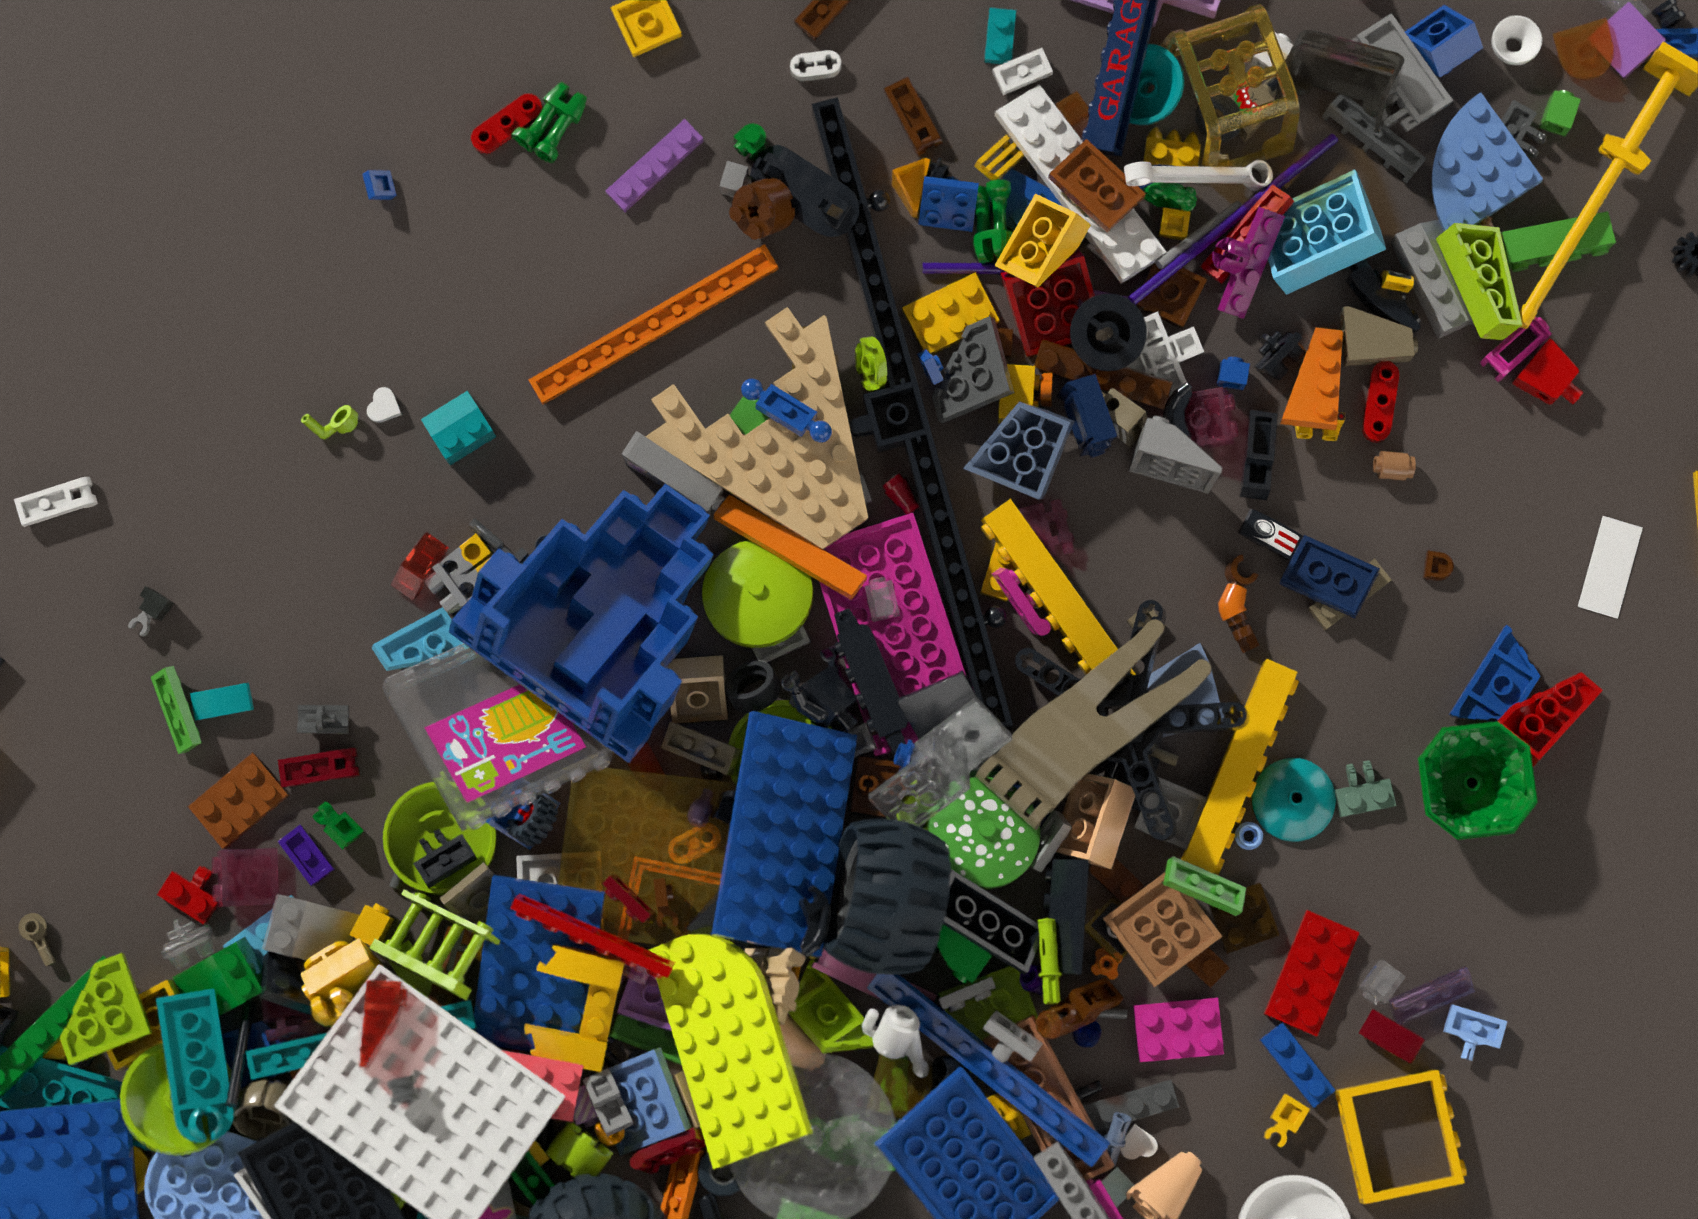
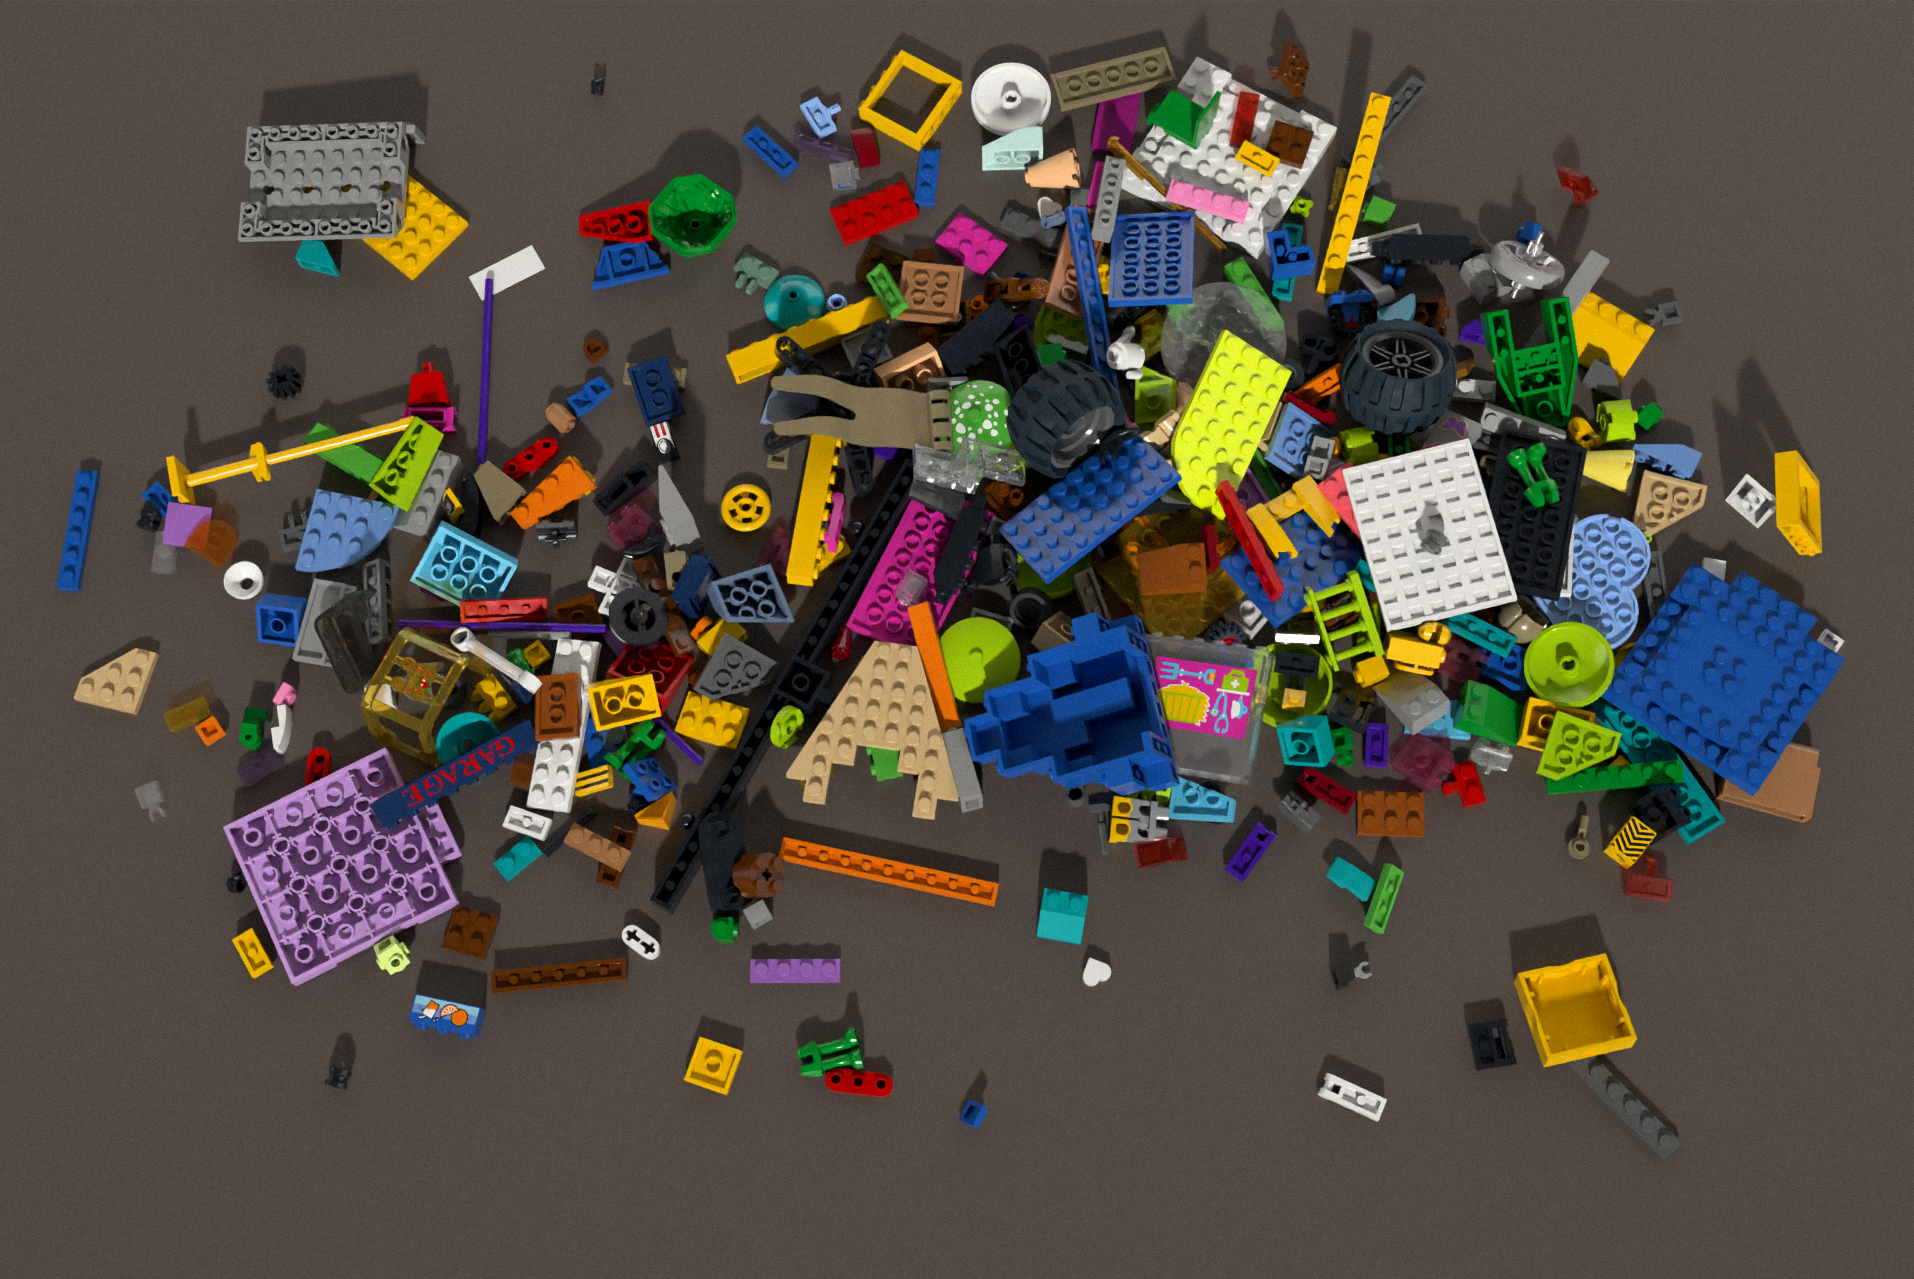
camera: 135 degrees left, 10 degrees down
teal plate [156,989,234,1143] -> none
black bar [226,1001,255,1108] -> none
black wing [261,951,312,1015] -> none
lime plate [301,405,358,439] -> none
clear red slope [359,980,408,1070] -> none
reddish brown plate [653,878,679,928] -> none
cylinder [687,788,714,828] -> none
blue plate [741,378,832,443] -> none
blue plate [894,739,915,774] -> none
blue plate [916,349,943,385] -> none
light grey tile [983,1011,1043,1062] -> none
lime axle [1038,918,1061,1005] -> none
magenta plate [1212,207,1285,319] -> none
blue plate [1216,357,1250,390] -> none
reddish brown piece [1218,555,1260,653] -> none
yellow plate [1264,1094,1310,1148] -> none
bright green brick [1539,90,1581,137] -> none
none -> dark purple piece [477,278,493,468]
none -> black bar [542,807,598,857]
none -> medium nougat plate [563,823,632,872]
none -> blue slope [566,375,613,418]
none -> yellow plate [721,484,771,532]
none -> blue plate [742,125,798,179]
none -> light aqua slope [982,126,1043,171]
none -> dark orange slope [1138,543,1208,596]
none -> dark purple plate [1224,821,1278,883]
none -> teal slope [1276,715,1335,767]
none -> yellow plate [1282,688,1307,713]
none -> black plate [1328,687,1379,733]

